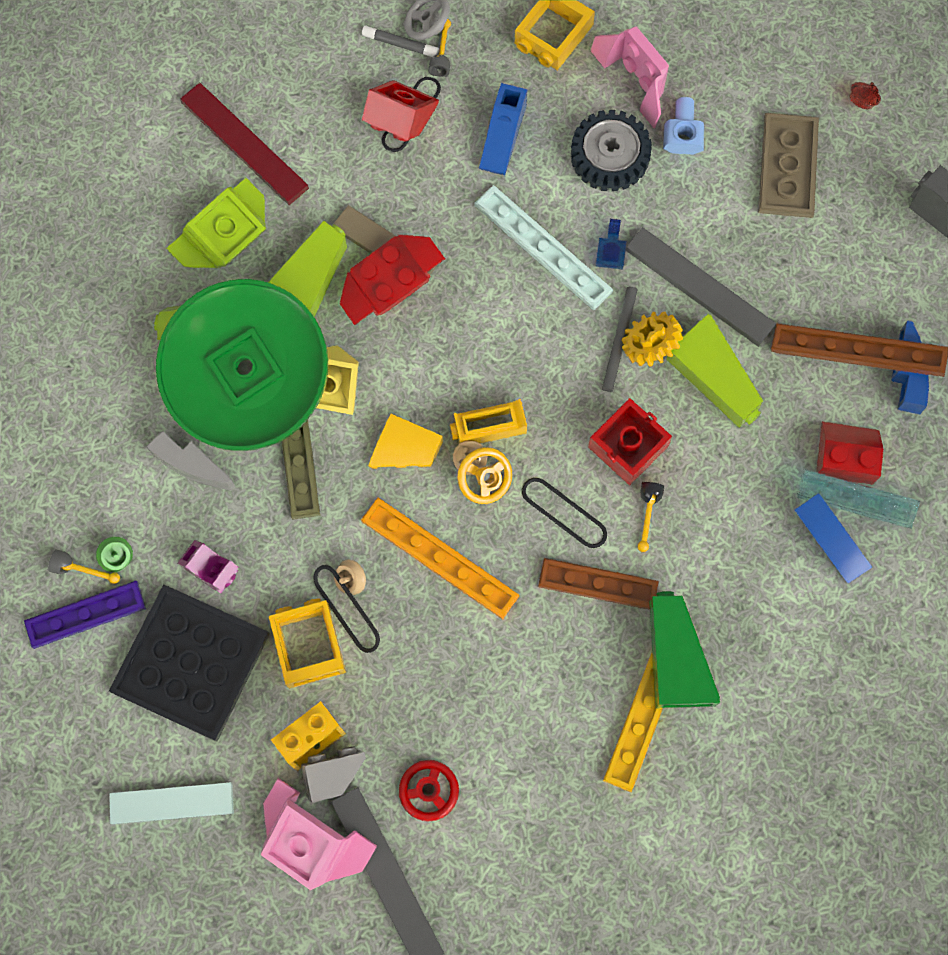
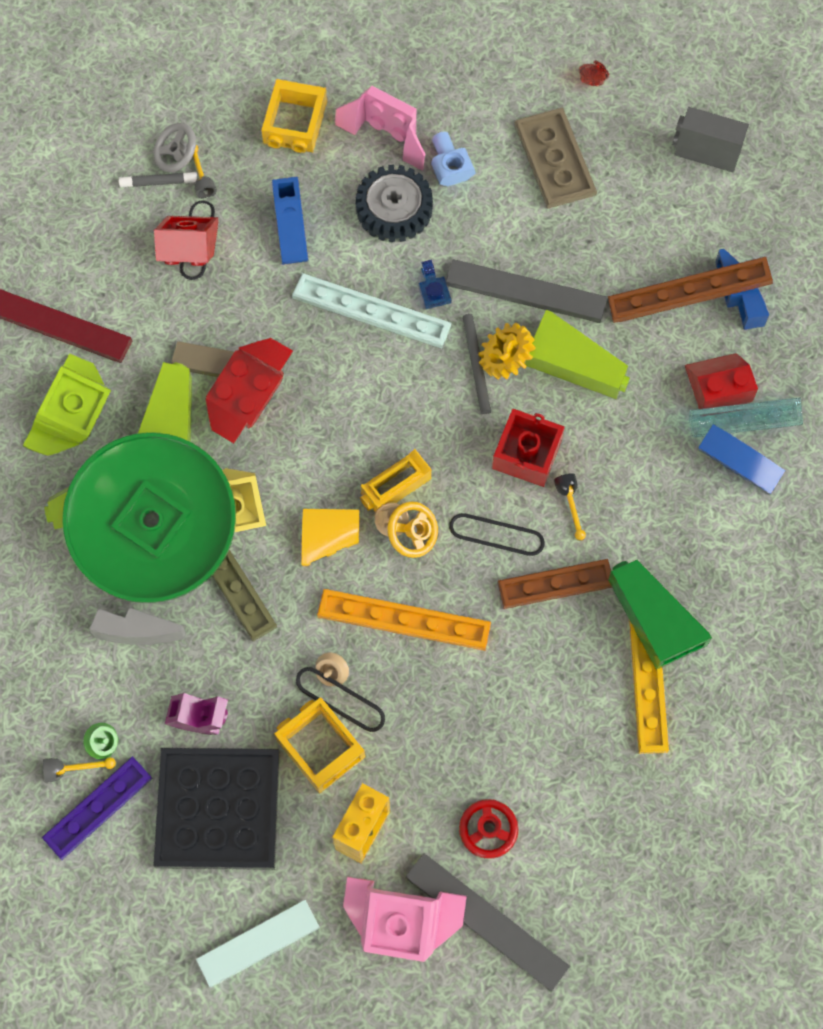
camera: 25 degrees left, 5 degrees down
light grey slope [301,746,366,803] -> none

